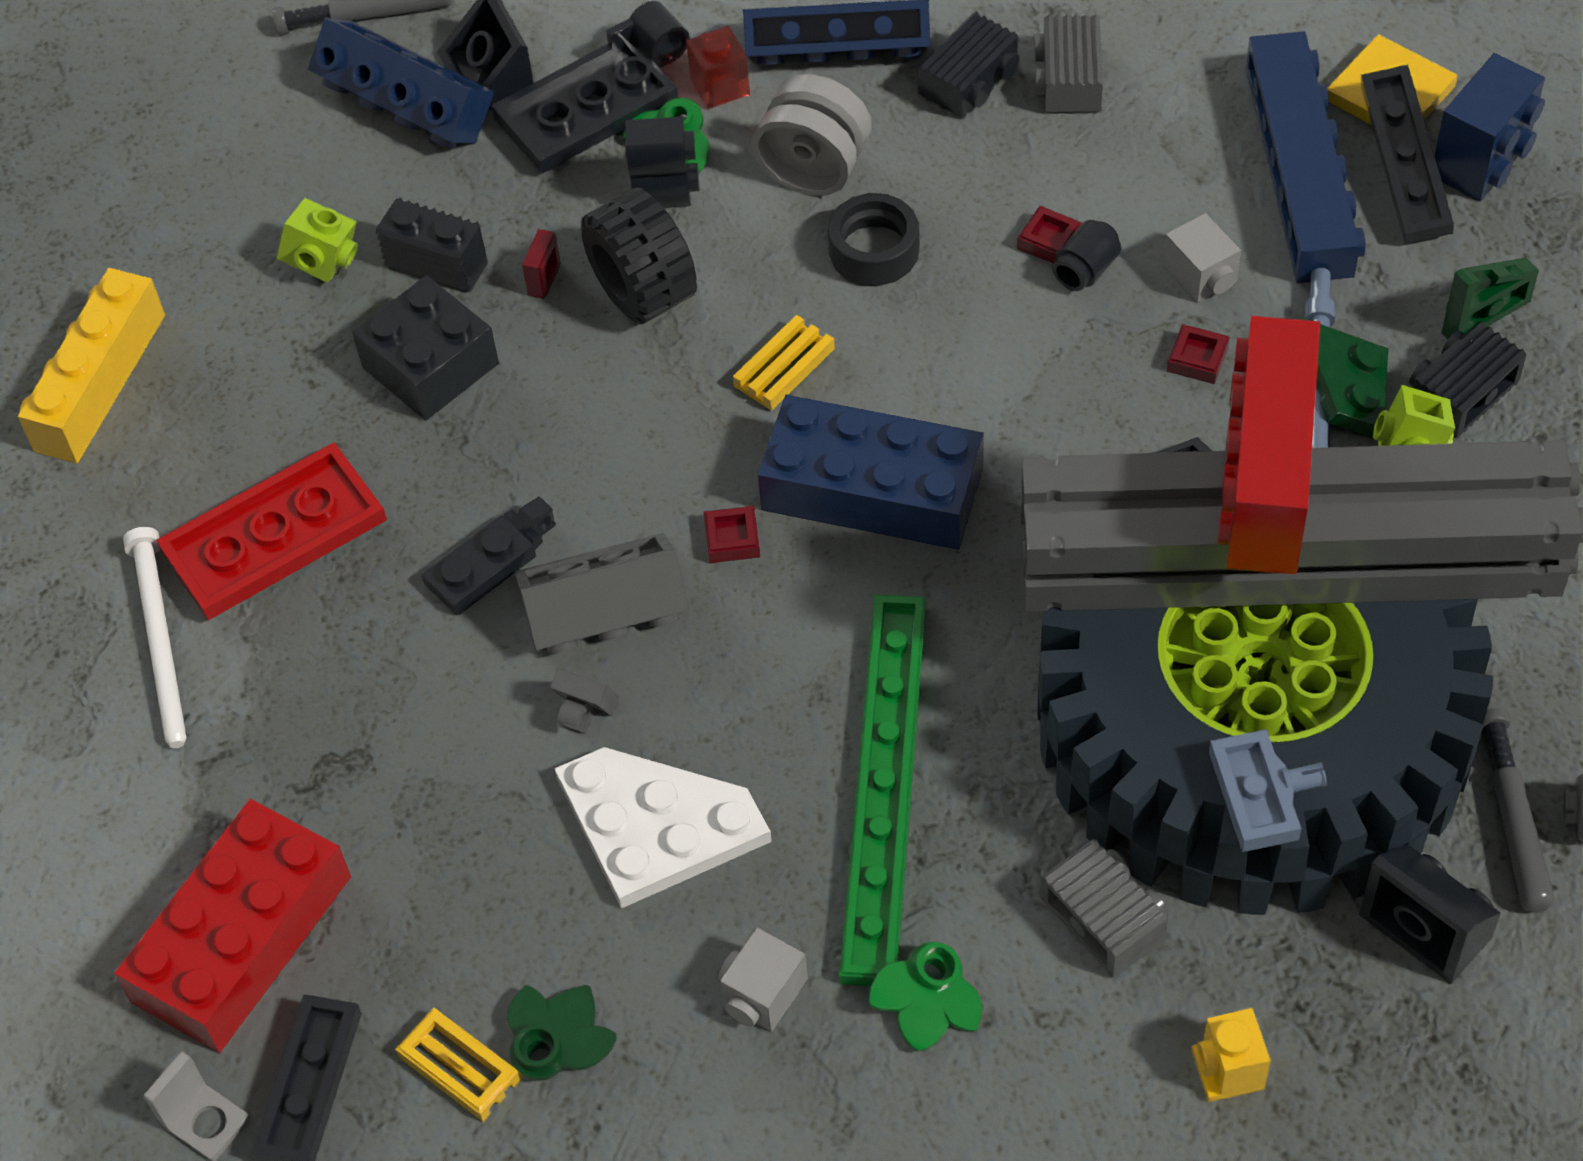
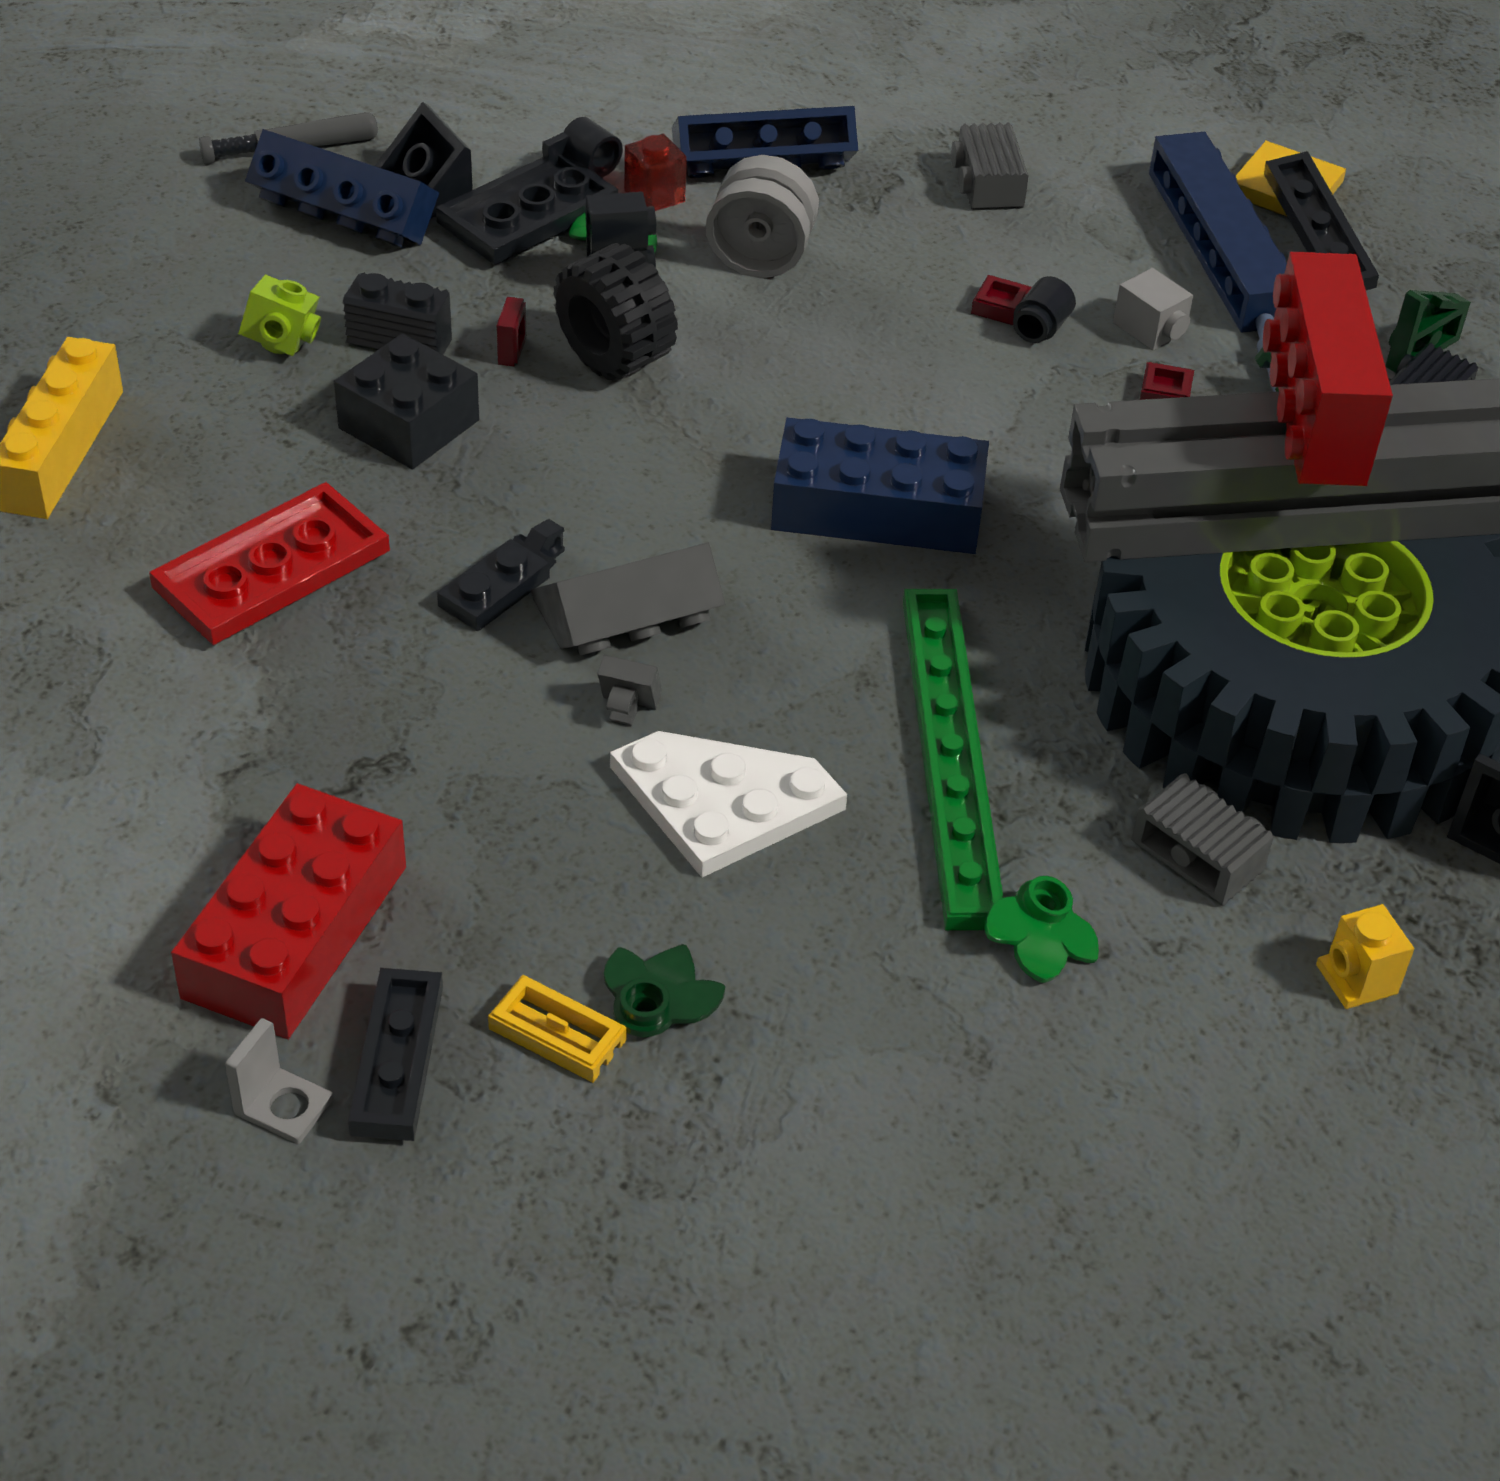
camera: 15 degrees left, 10 degrees down
white bar [123,527,187,748] -> none
dark red tile [703,506,761,564] -> none
light grey brick [719,927,808,1033] -> none
yellow tile [733,315,835,411] -> none
black tyre [828,193,920,286] -> none
black brick [917,11,1020,118] -> none
sand blue plate [1209,729,1327,852] -> none
dark blue brick [1434,53,1545,202] -> none

